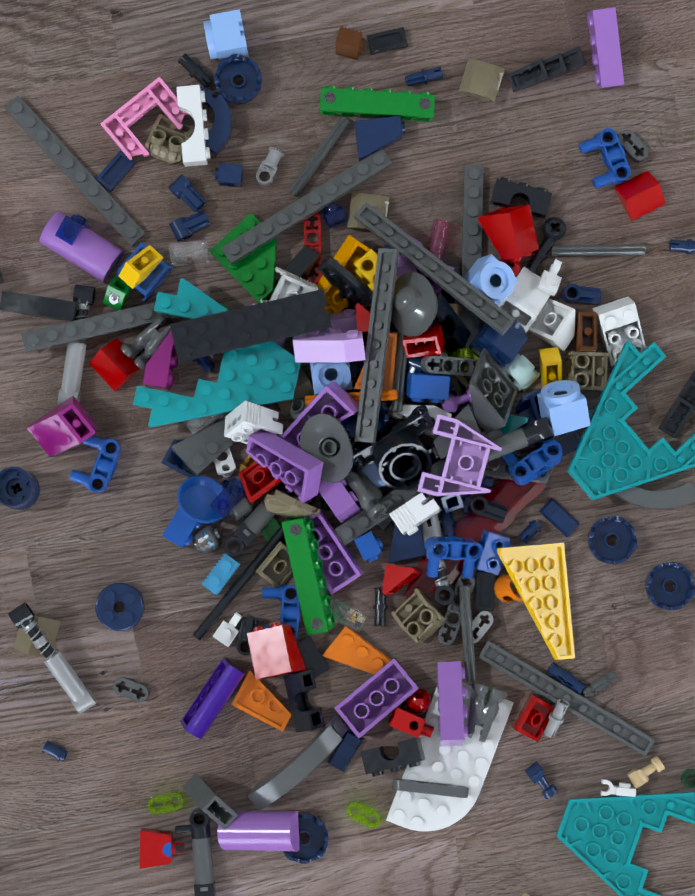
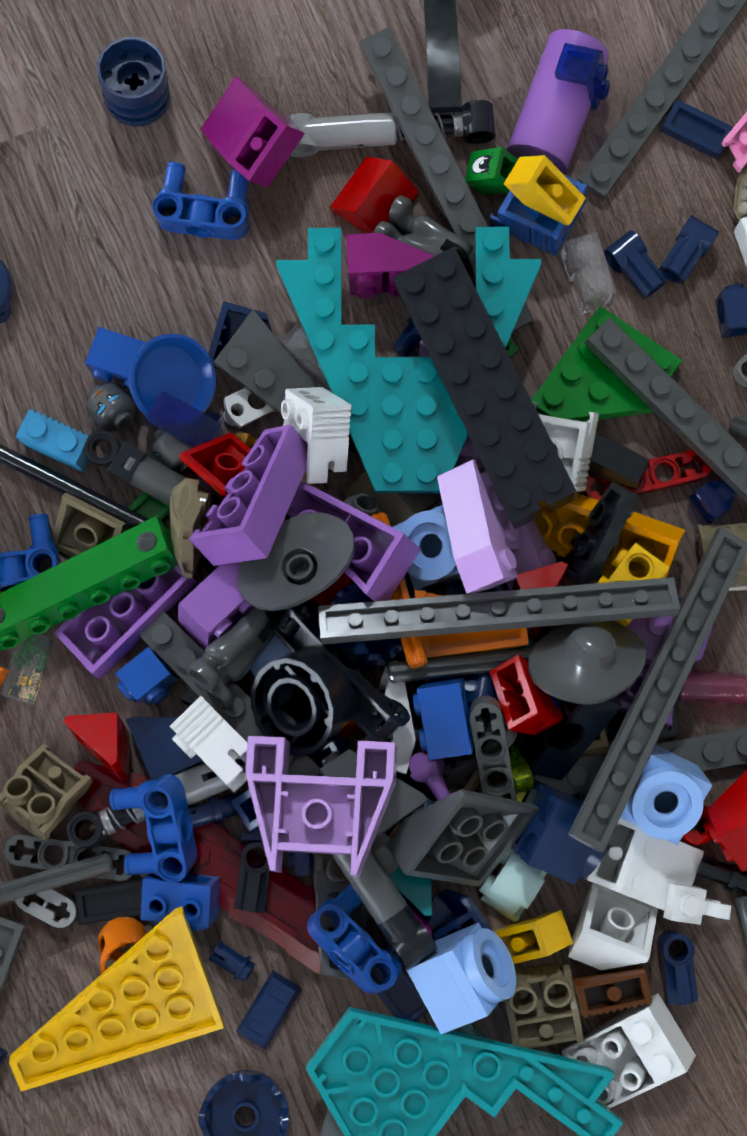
camera: 85 degrees right, 5 degrees down
black pin [373,587,388,626] -> none

